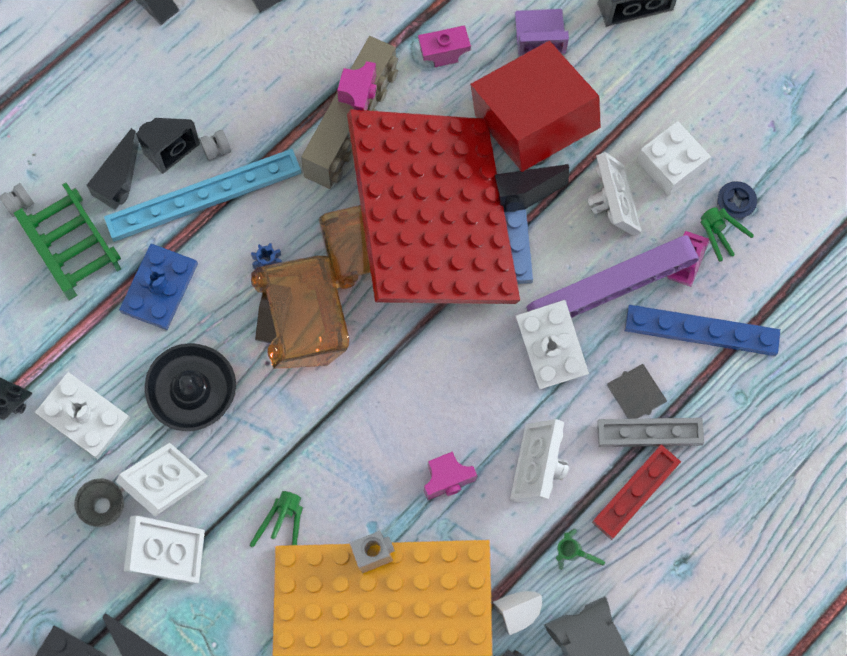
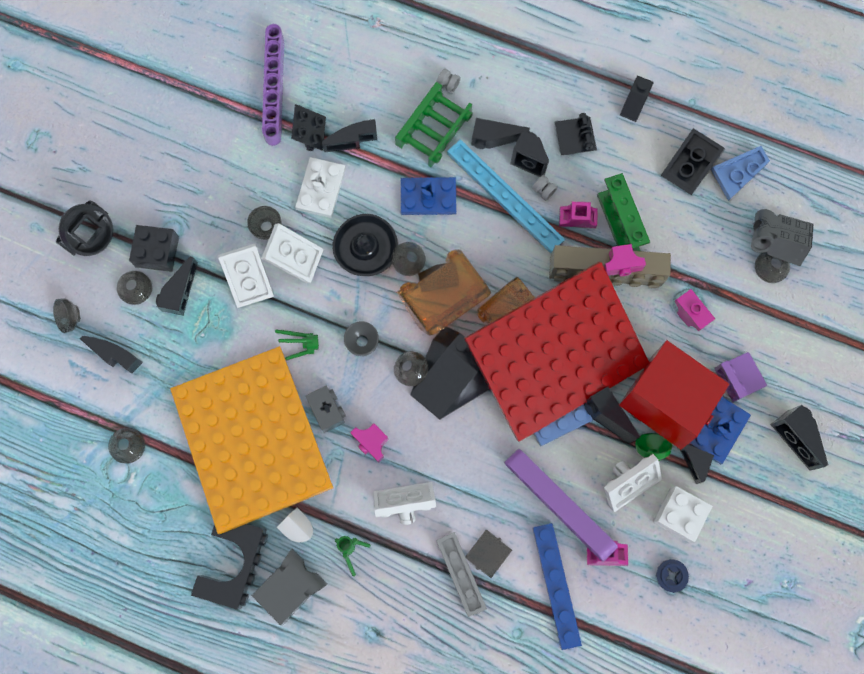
camera: 70 degrees right, 5 degrees up
blue gear [251,243,283,276] -> none
light grey brick [350,531,395,573] -> none
white plate [516,300,589,389] -> none
red plate [592,445,681,540] -> none
green plant [700,207,754,262] -> none
none -> dark grey brick [306,385,346,433]
none -> black slope [322,119,378,152]
none -> dark grey piece [344,321,379,356]
none -> clear smoke piece [392,242,426,276]
none -> clear smoke piece [394,351,428,386]
none -> black wedge [410,326,490,420]
none -> black hinge [555,113,597,155]
none -> dark pink brick [559,201,598,228]
none -> green fence [597,173,650,251]
none -> green piece [635,433,672,461]
none -> black slope [680,445,714,484]
none -> blue plate [689,397,751,465]

